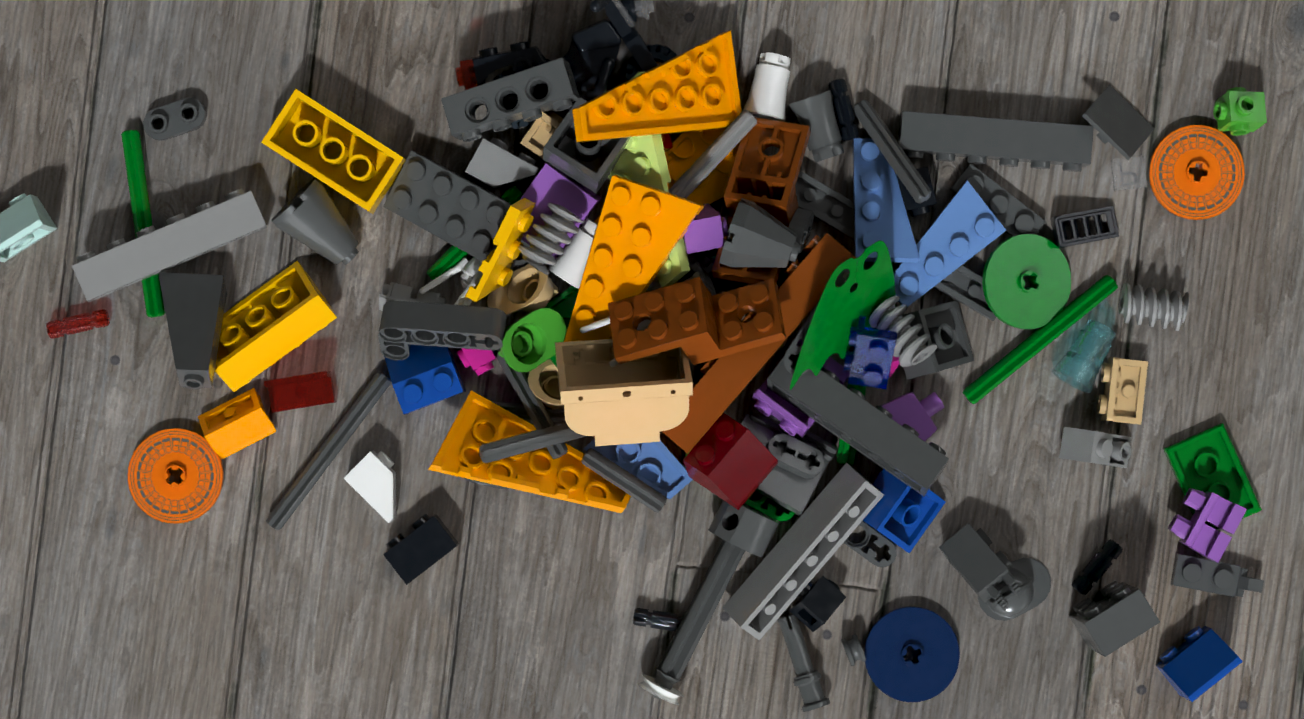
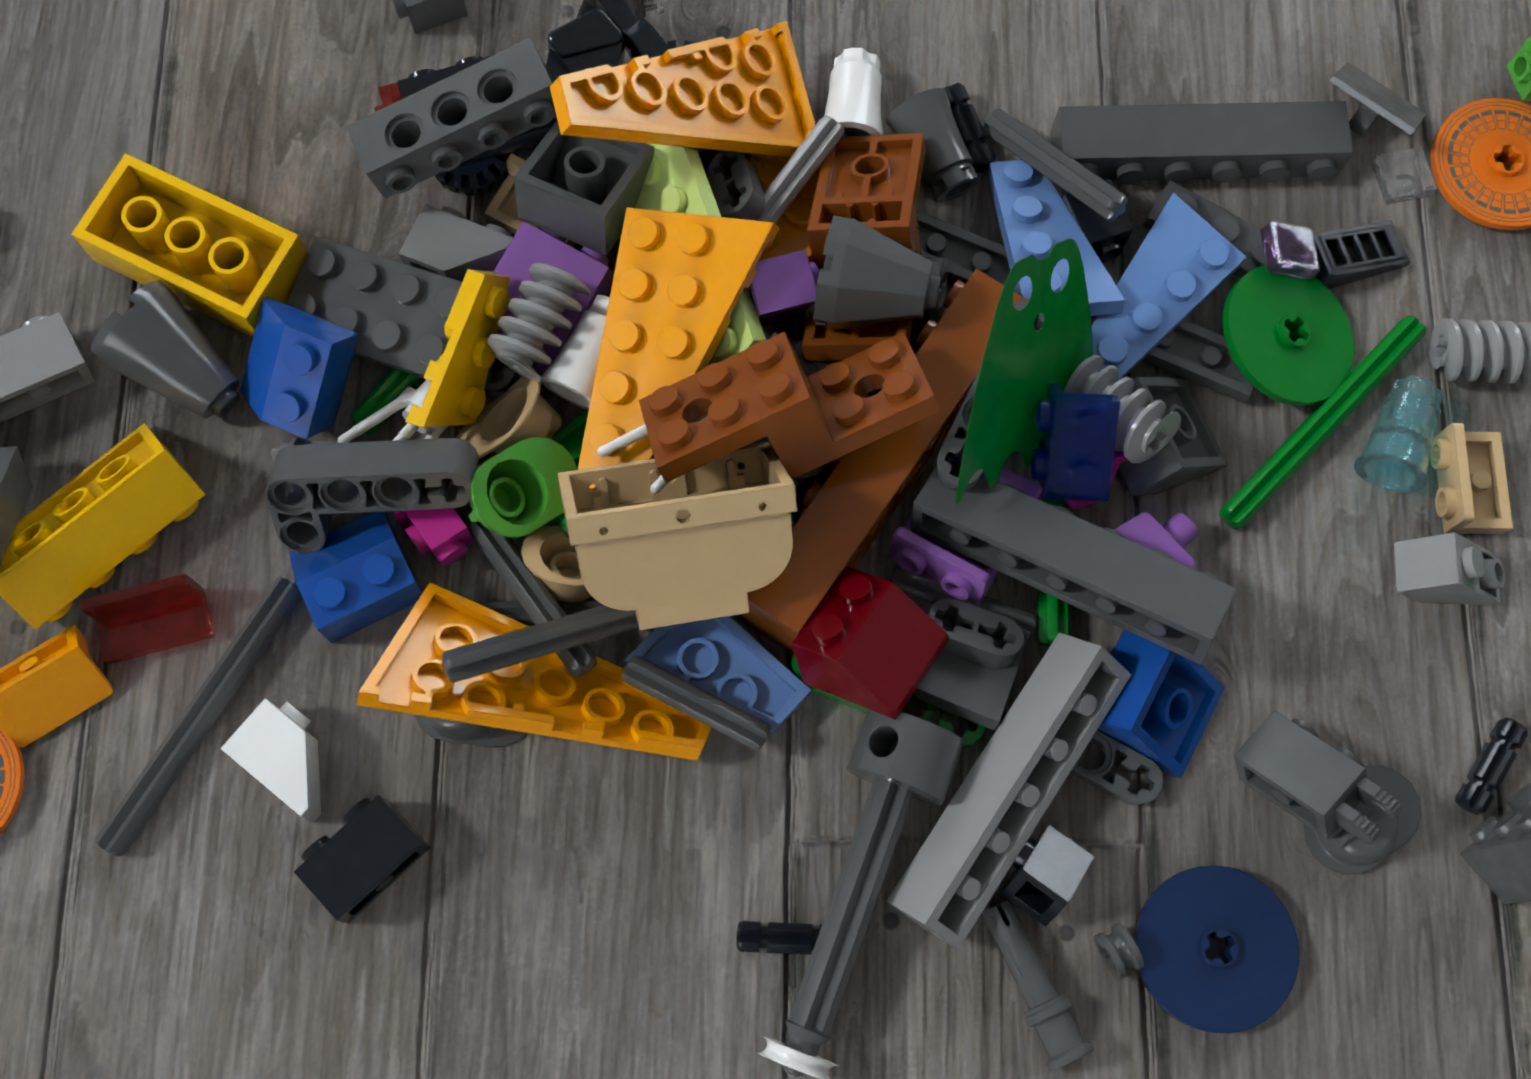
camera: 10 degrees left, 15 degrees down
none -> blue slope [240,297,359,439]
none -> dark grey beam [707,151,766,221]
none -> clear purple tile [1260,221,1320,279]

